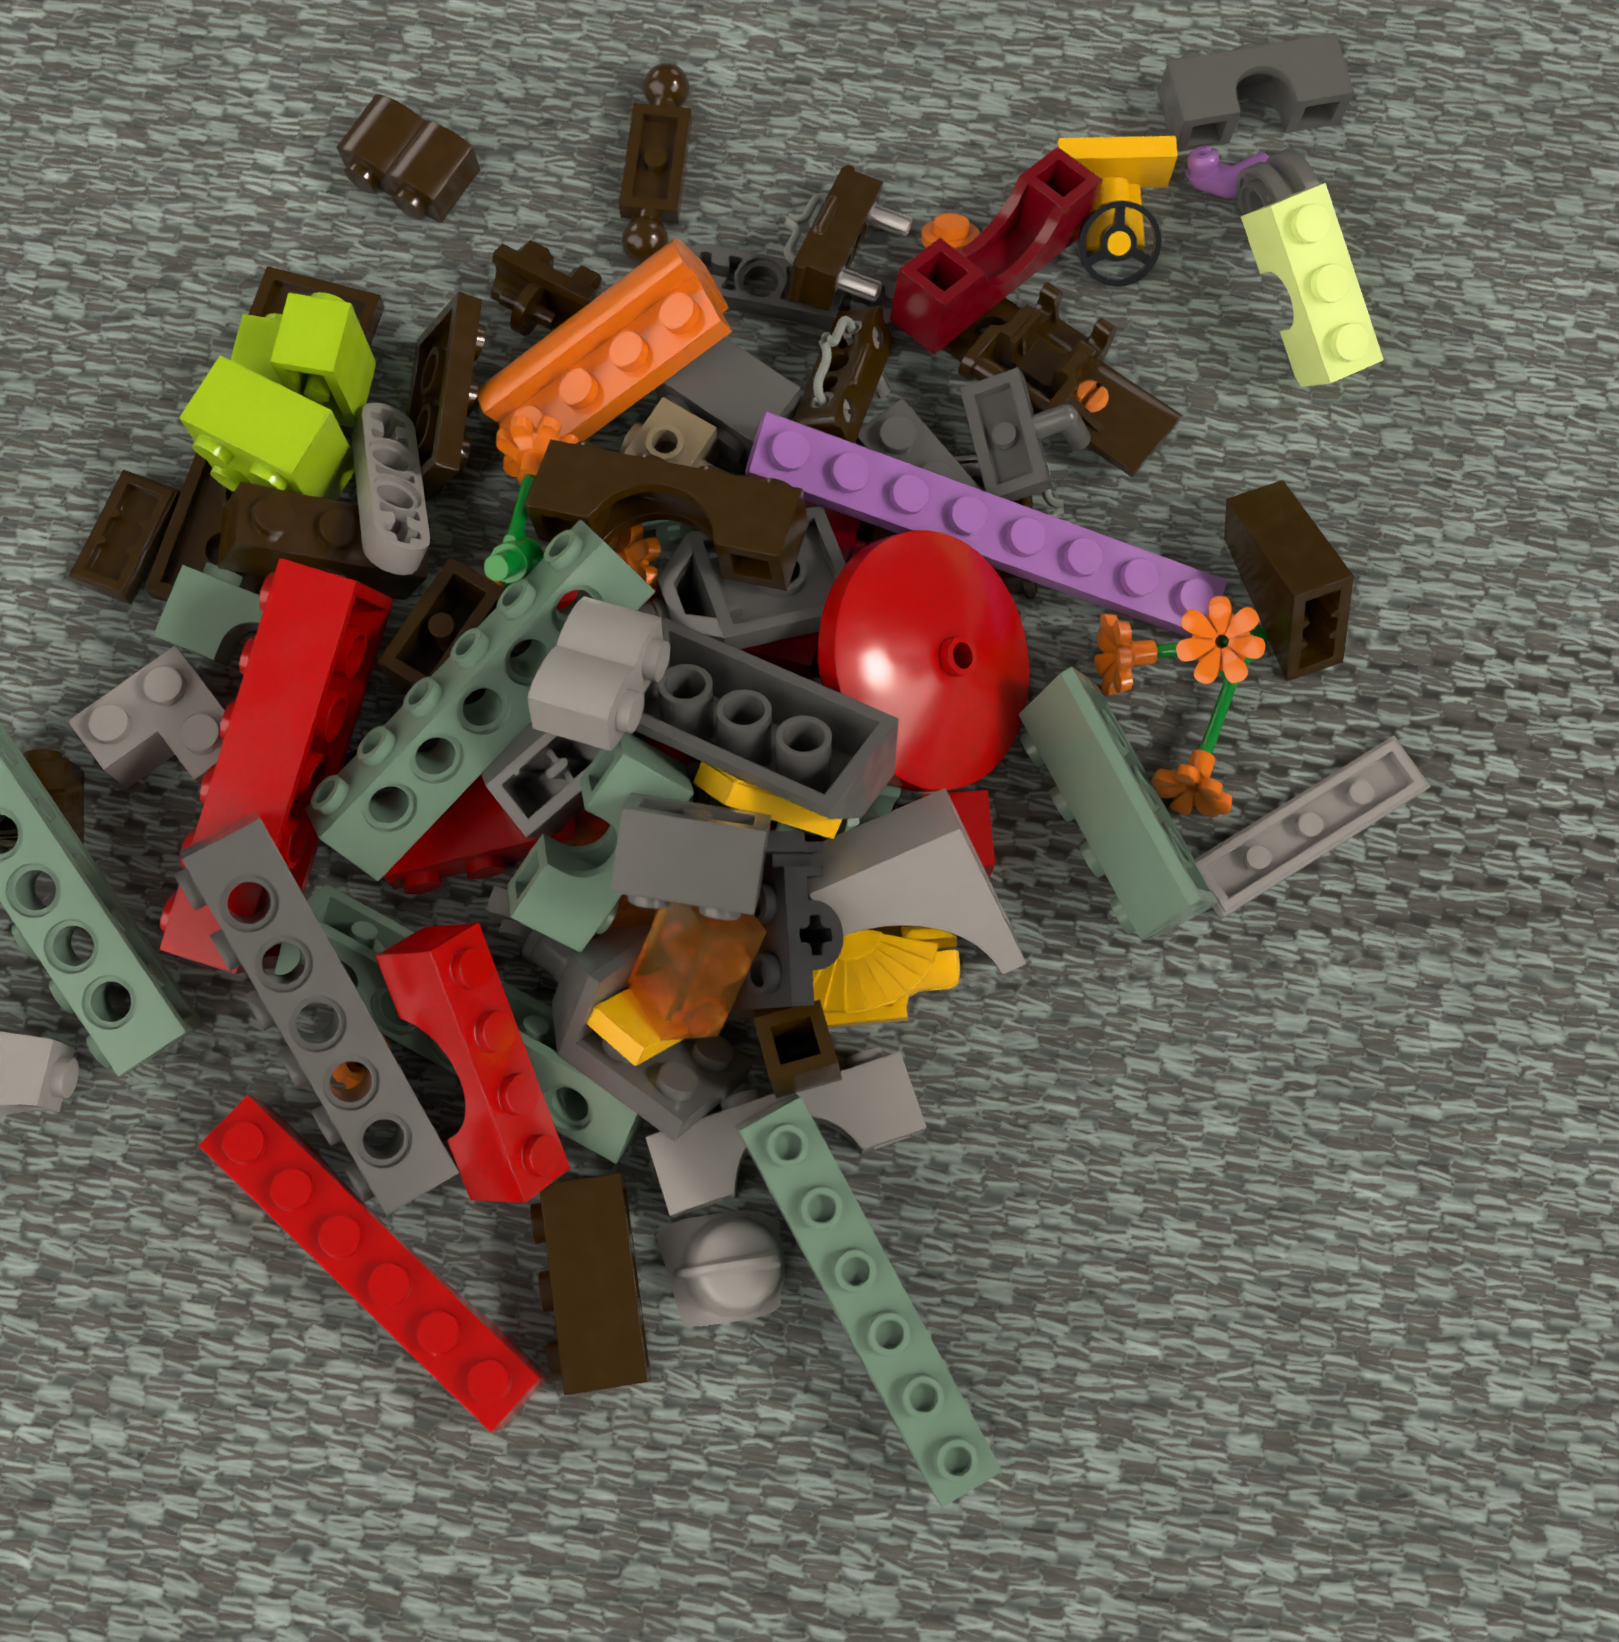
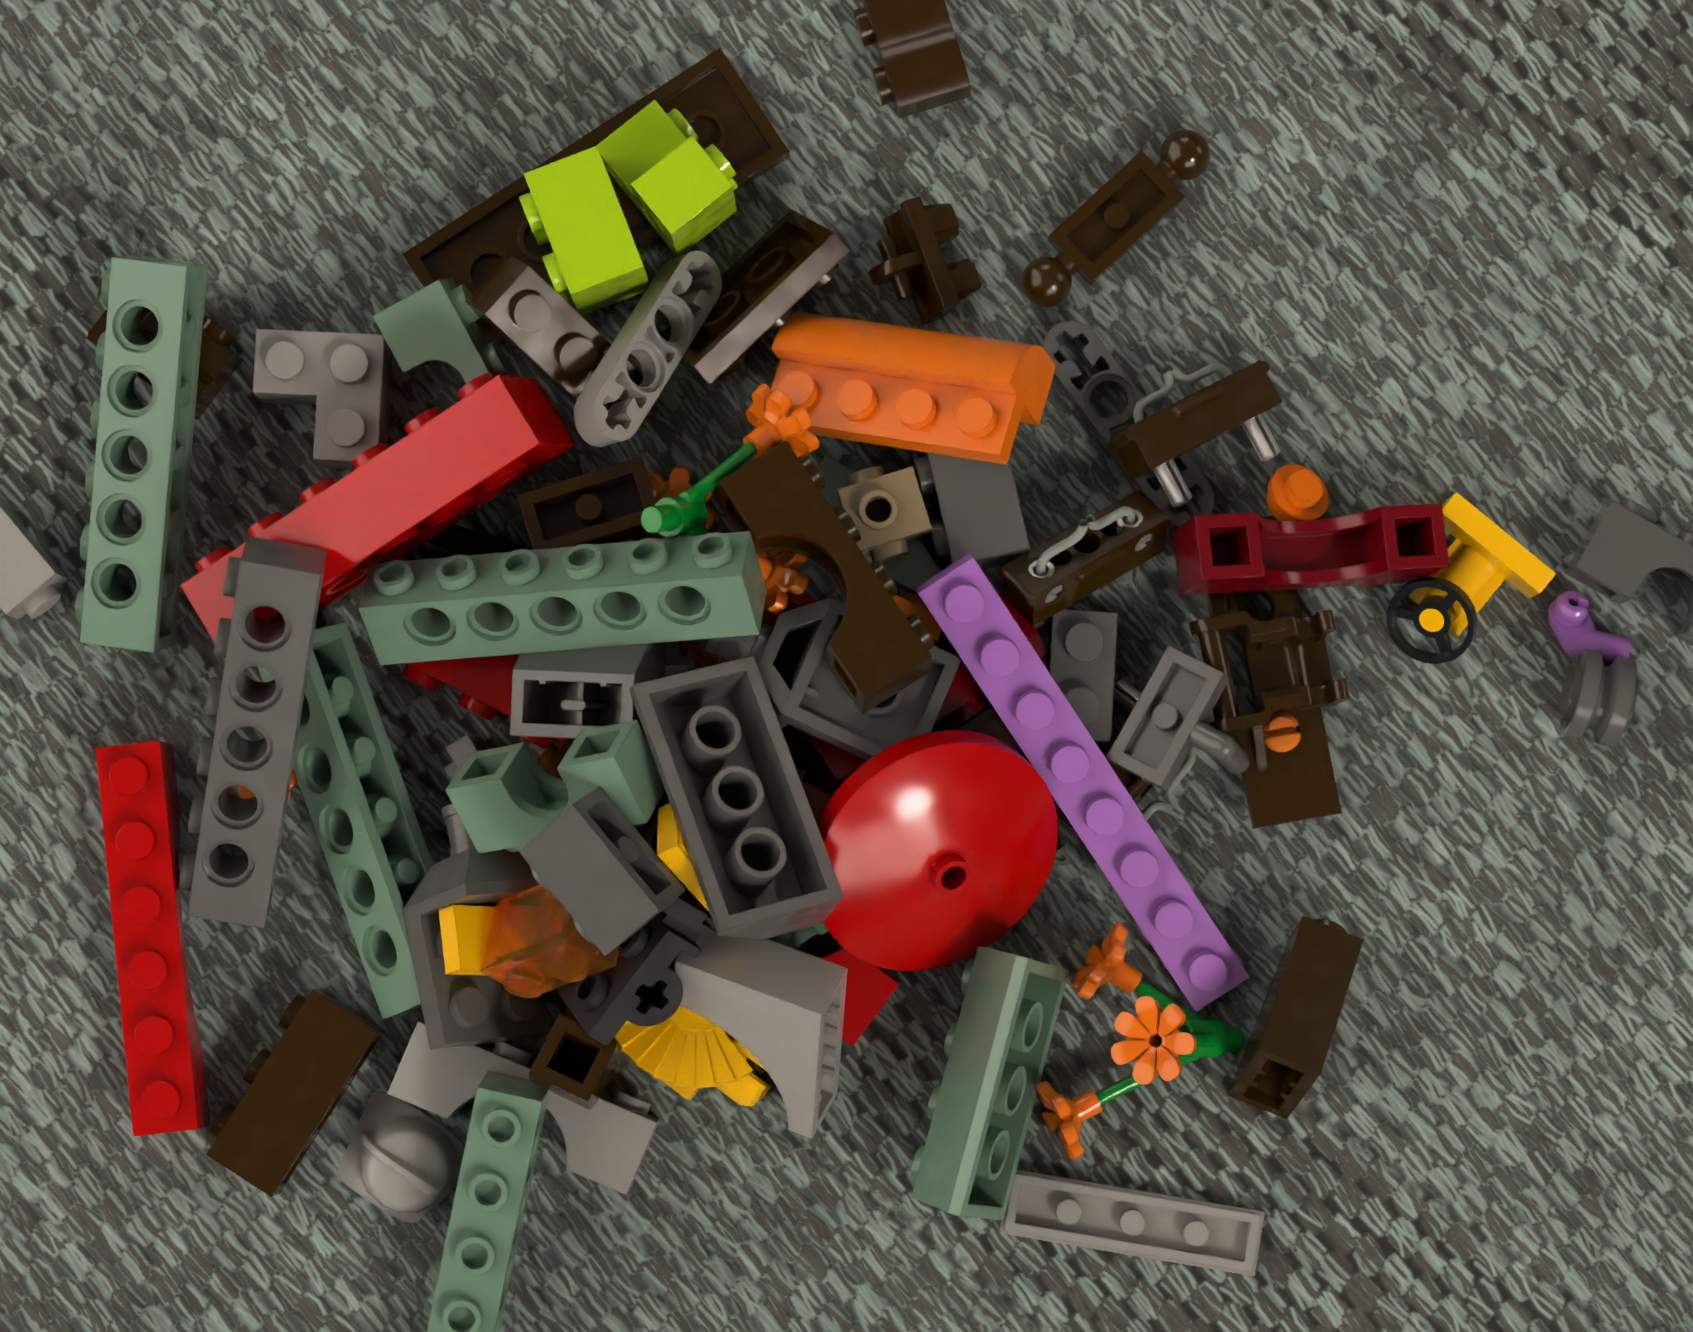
camera: 45 degrees right, 10 degrees up
dark brown plate [69,470,181,605] -> none
red arch [375,922,570,1203] -> none
light grey brick [528,596,670,751] -> none
yellowish green arch [1241,183,1384,387] -> none

